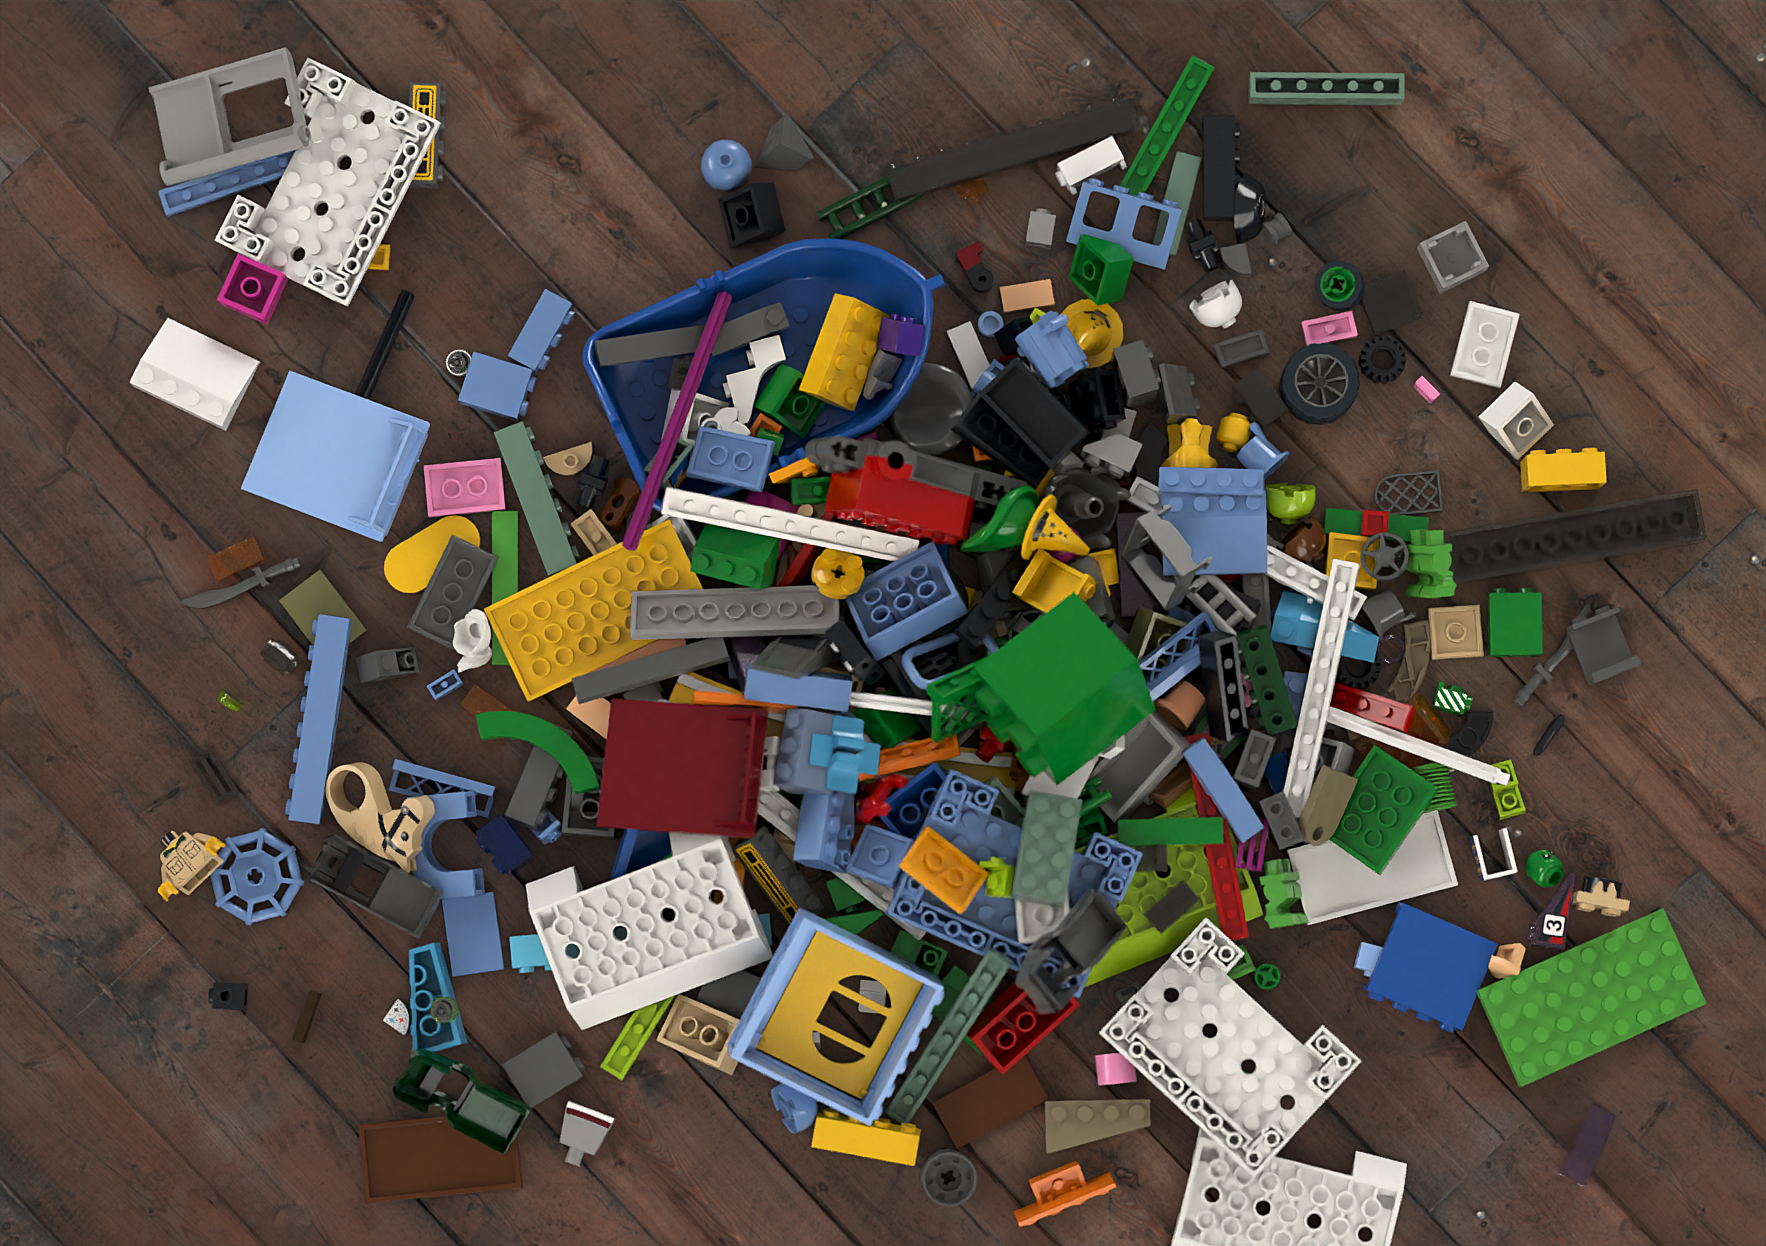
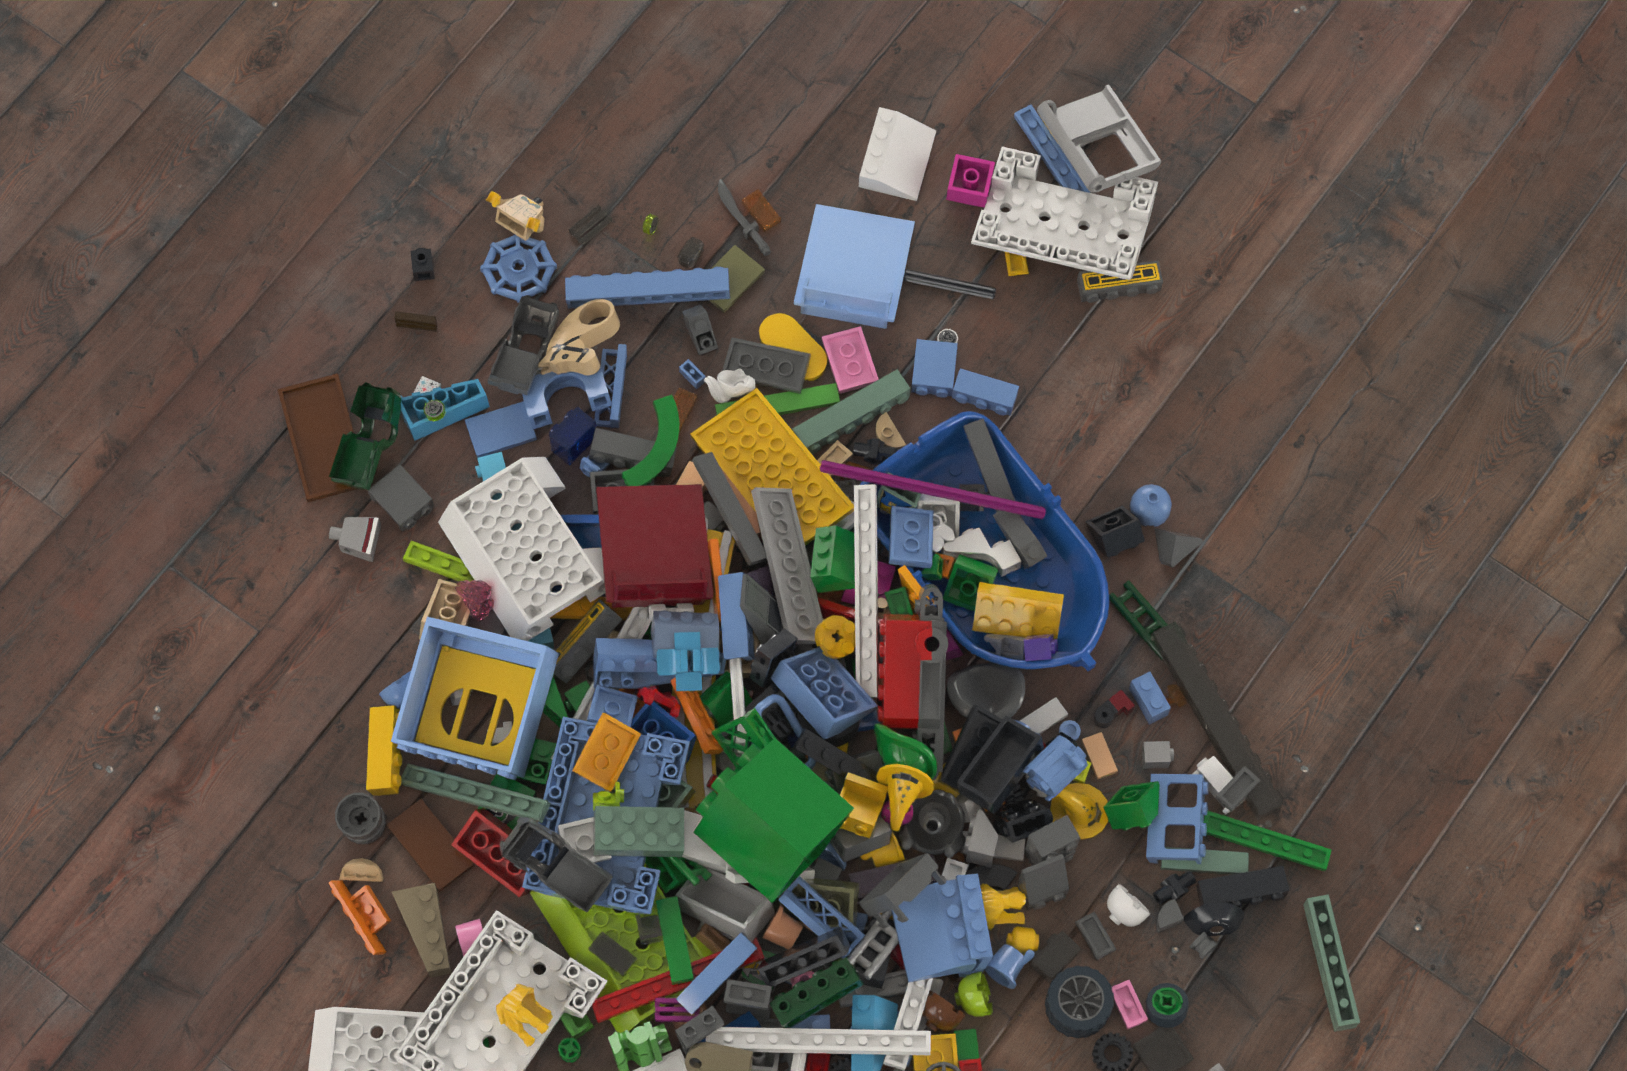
camera: 75 degrees right, 15 degrees down
none -> tan plate [339,858,384,882]
none -> clear pink rock [455,580,494,622]
none -> yellow piece [496,984,553,1047]
none -> medium blue brick [1129,672,1171,725]
none -> dark grey tile [1215,766,1261,812]

